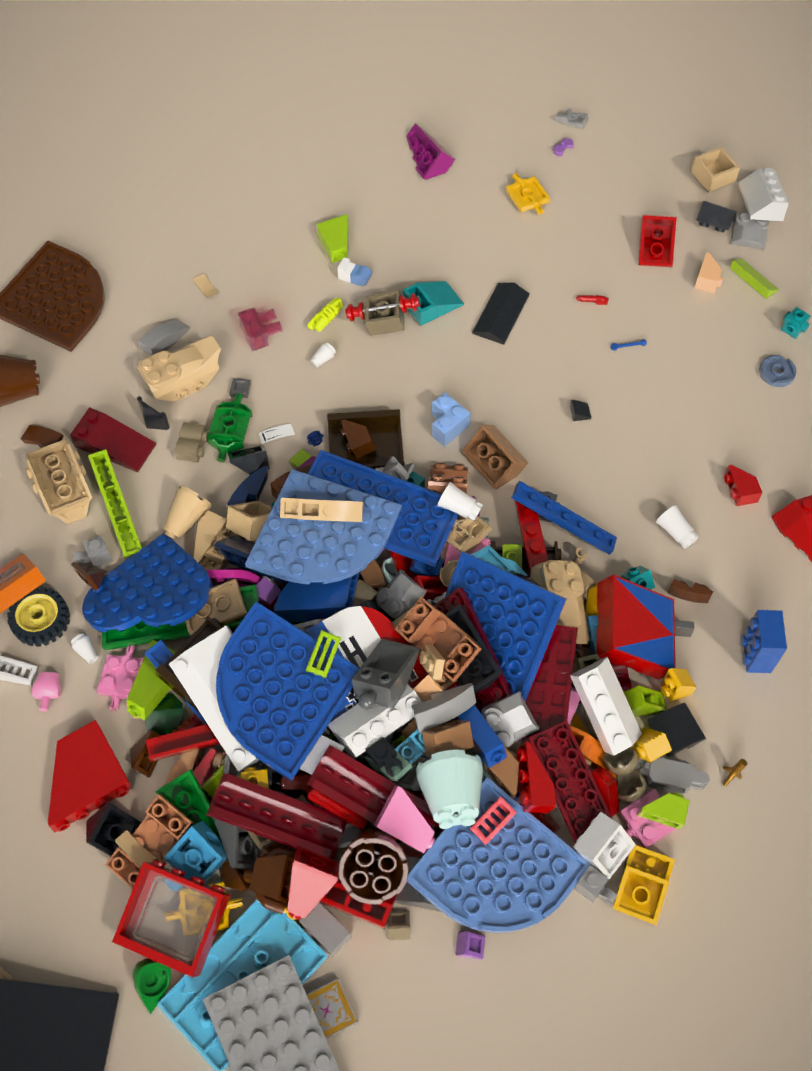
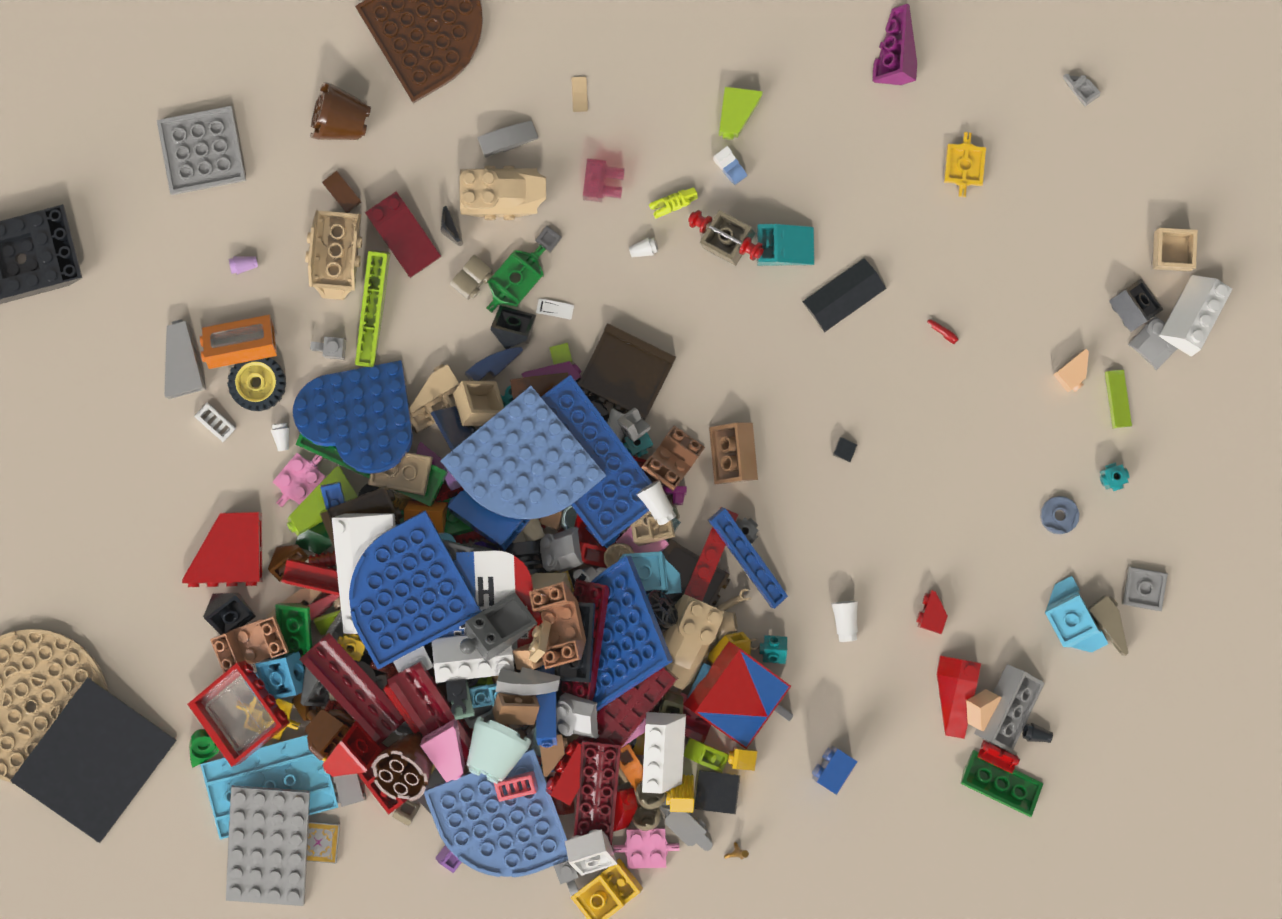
camera: 30 degrees right, 25 degrees up
bright pink piece [32,672,62,711] -> none
reddish brown slope [71,562,107,591] -> none
tan sticker [115,830,156,867] -> none
tan cone [163,486,212,540] -> none
dark pink plate [206,568,261,584] -> none
tan slope [280,498,363,522] -> none
clear blue plate [306,430,324,447] -> none
lime tile [306,630,341,679] -> none
reddish brown slope [341,420,377,458] -> none
light blue brick [432,392,471,447] -> none
lime bracket [503,544,523,569] -> none
medium lavender piece [553,138,574,156] -> none
blue hinge [611,339,647,351] -> none
lime slope [637,792,690,829] -> none
red slope [639,215,677,267] -> none
reddish brown slope [667,578,714,603] -> none

